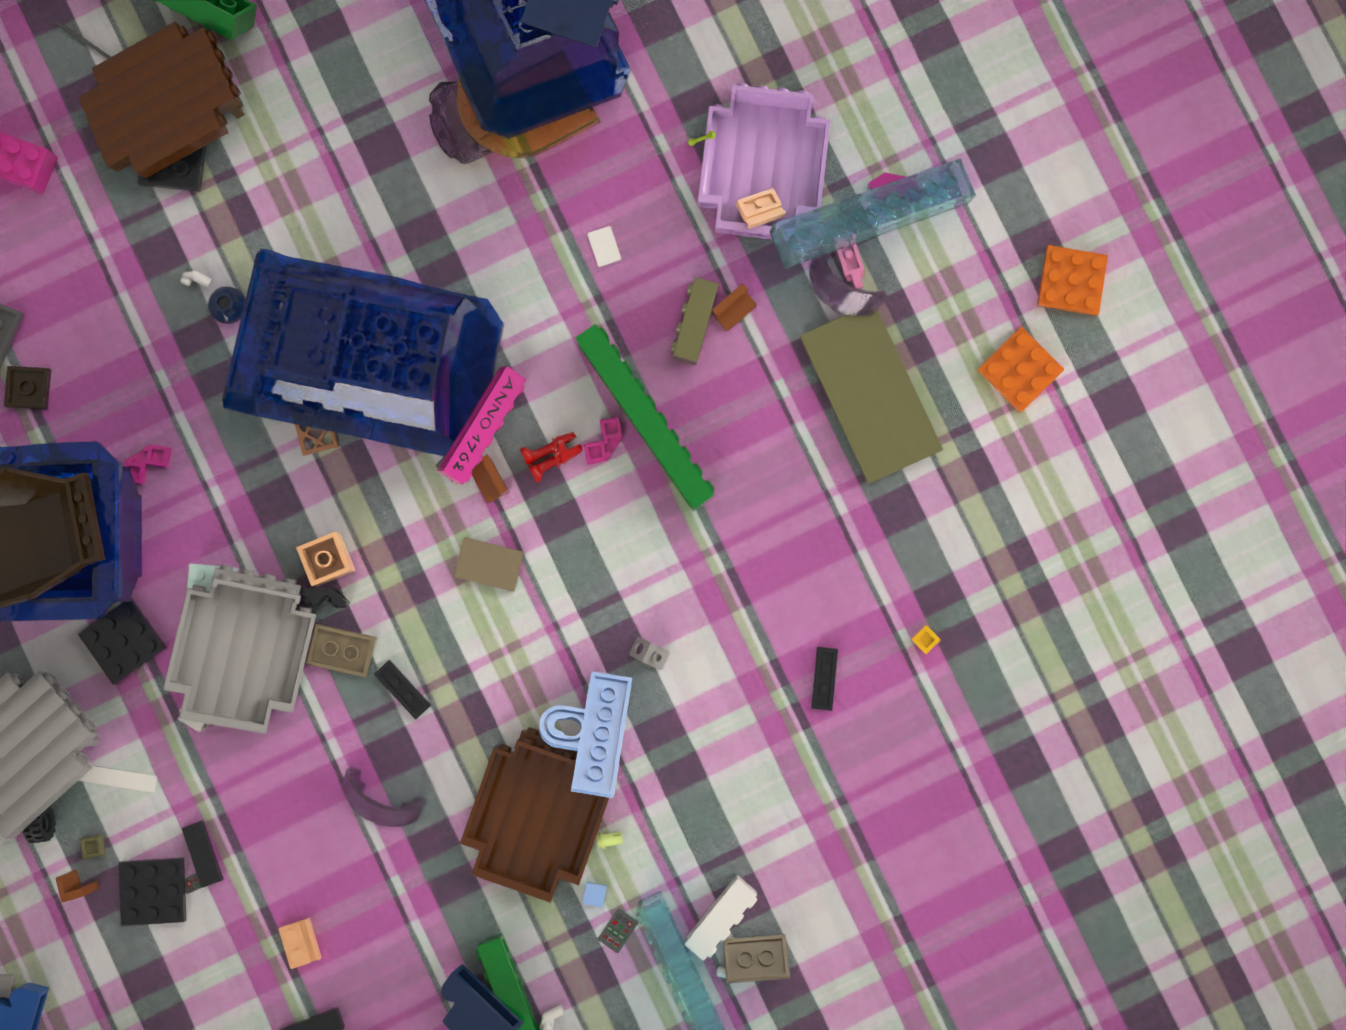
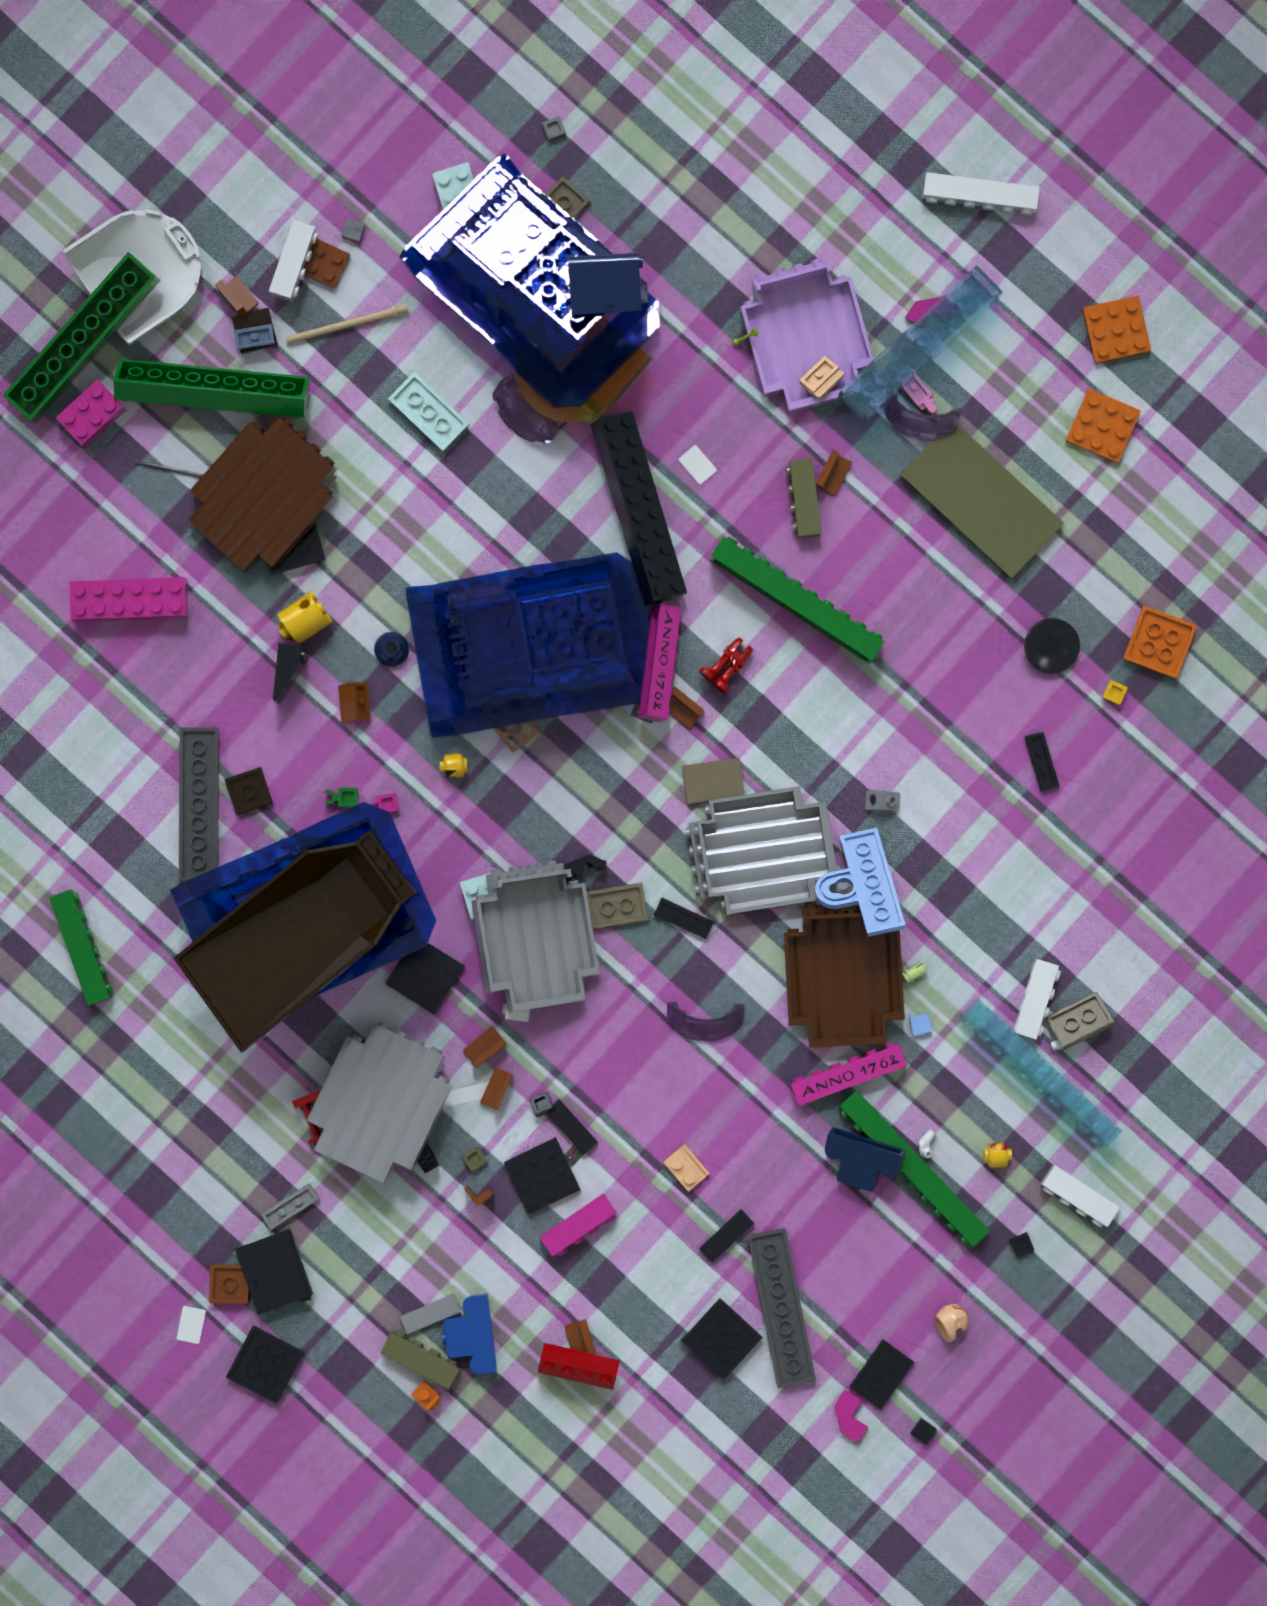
camera: 15 degrees left, 0 degrees up
white arm [180,271,212,288] -> none
light nougat brick [296,532,356,586] -> none
dark pink tile [583,416,624,465] -> none
dark grey sticker [598,908,638,953] -> none
none -> black slope [273,643,308,704]
none -> yellow cylinder [277,590,333,645]
none -> green plate [325,787,358,807]
none -> dark orange panel [338,682,371,723]
none -> light aqua plate [388,372,470,452]
none -> yellow head [439,753,467,779]
none -> dark orange panel [463,1027,507,1068]
none -> dark orange panel [480,1067,513,1110]
none -> black tile [530,1091,555,1118]
none -> dark pink brick [540,1193,617,1257]
none -> black brick [590,411,687,606]
none -> light grey panel [686,786,837,915]
none -> dark pink brick [790,1042,907,1106]
none -> white brick [922,172,1040,215]
none -> black piece [1024,618,1080,674]
none -> orange plate [1123,605,1197,679]

